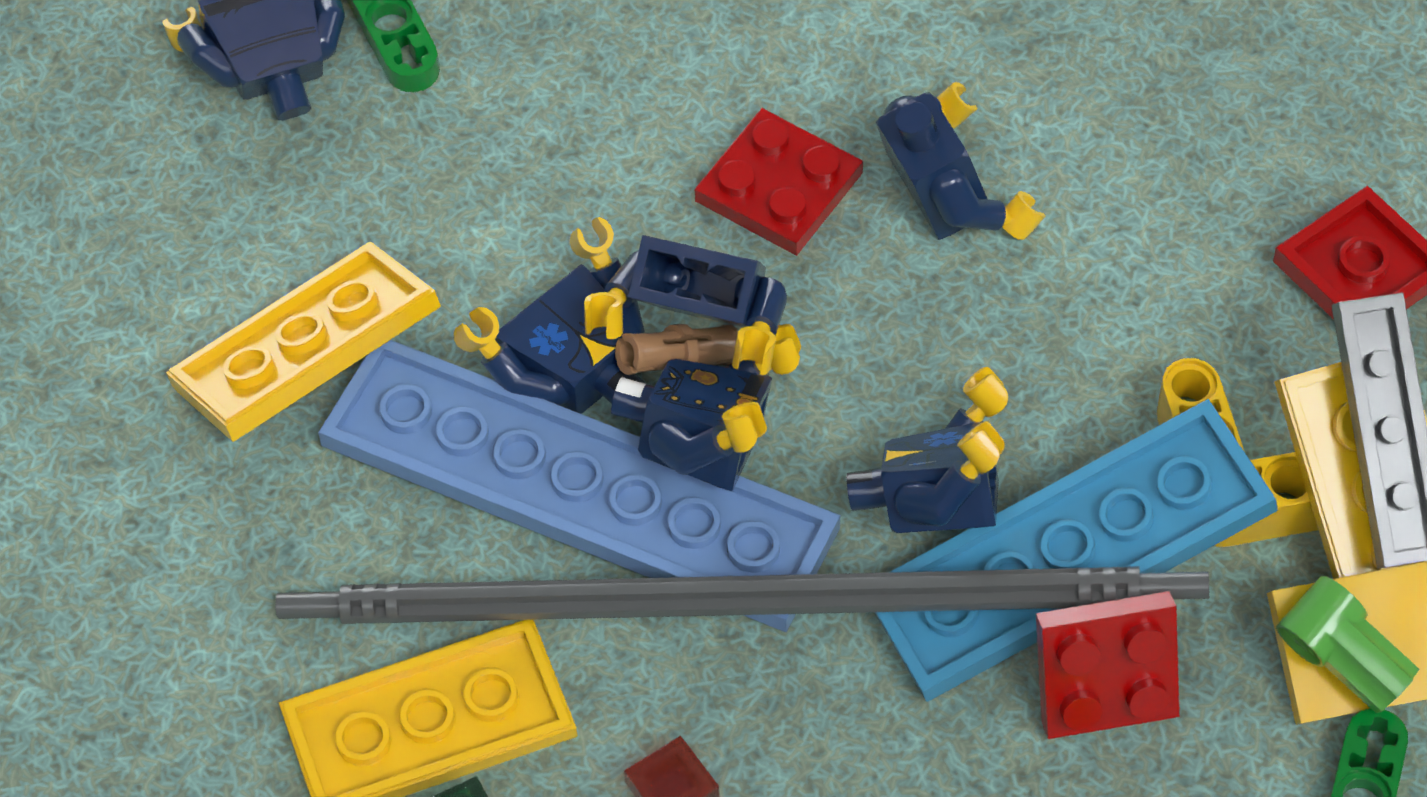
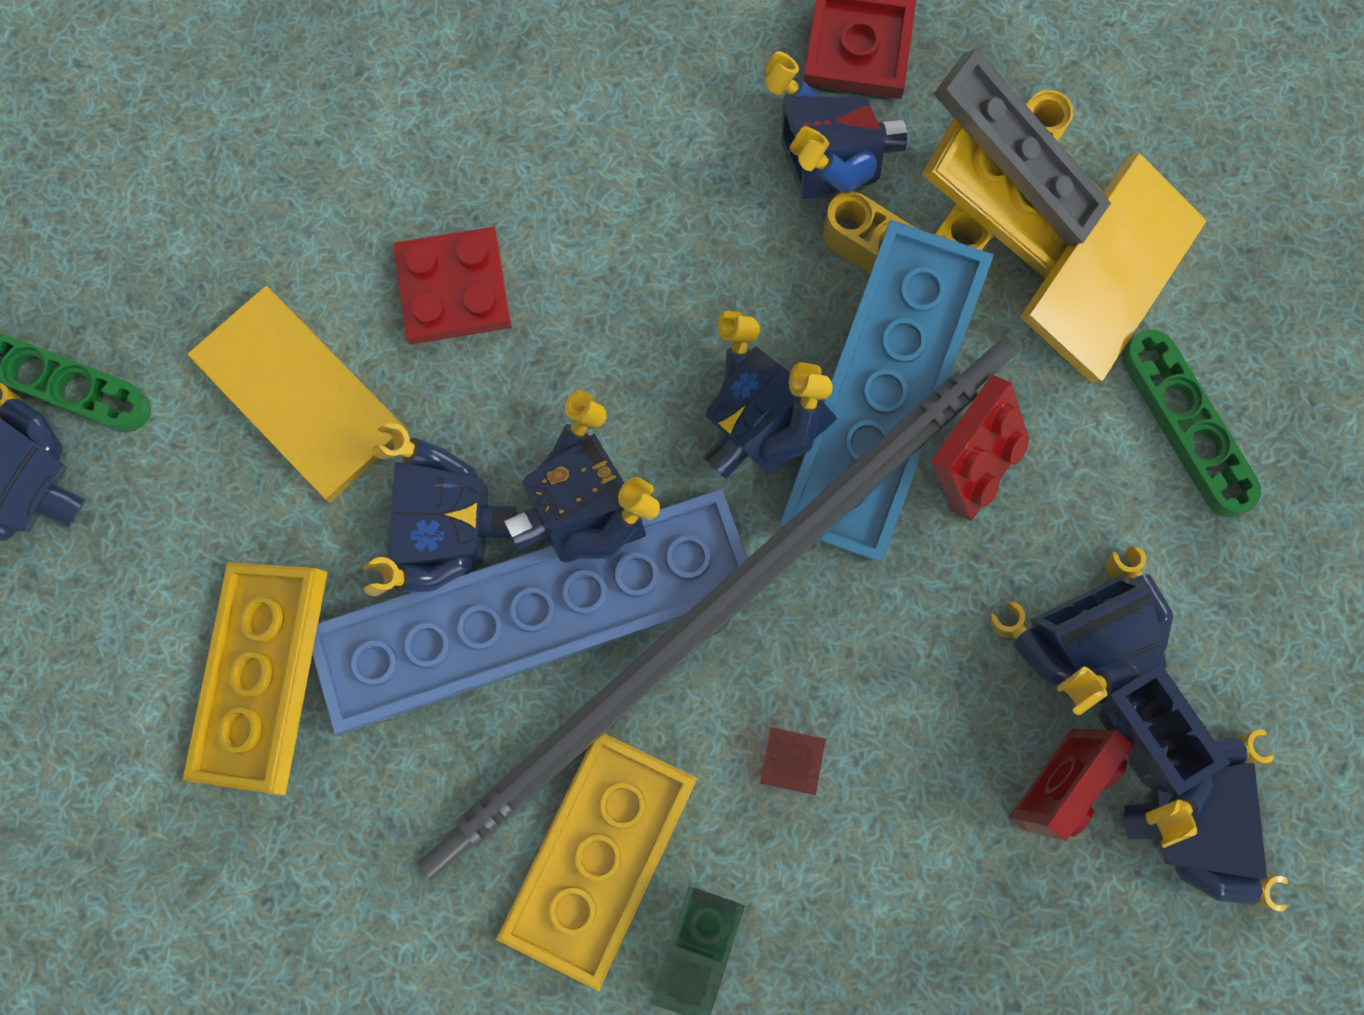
camera: 45 degrees left, 20 degrees up
dark blue torso [584,235,787,375] -> none
medium nougat pin [615,324,738,375] -> none
dark blue torso [876,82,1046,240] -> none
bright green piece [1276,576,1419,713] -> none
none -> yellow tile [187,285,408,503]
none -> torso [765,51,907,199]

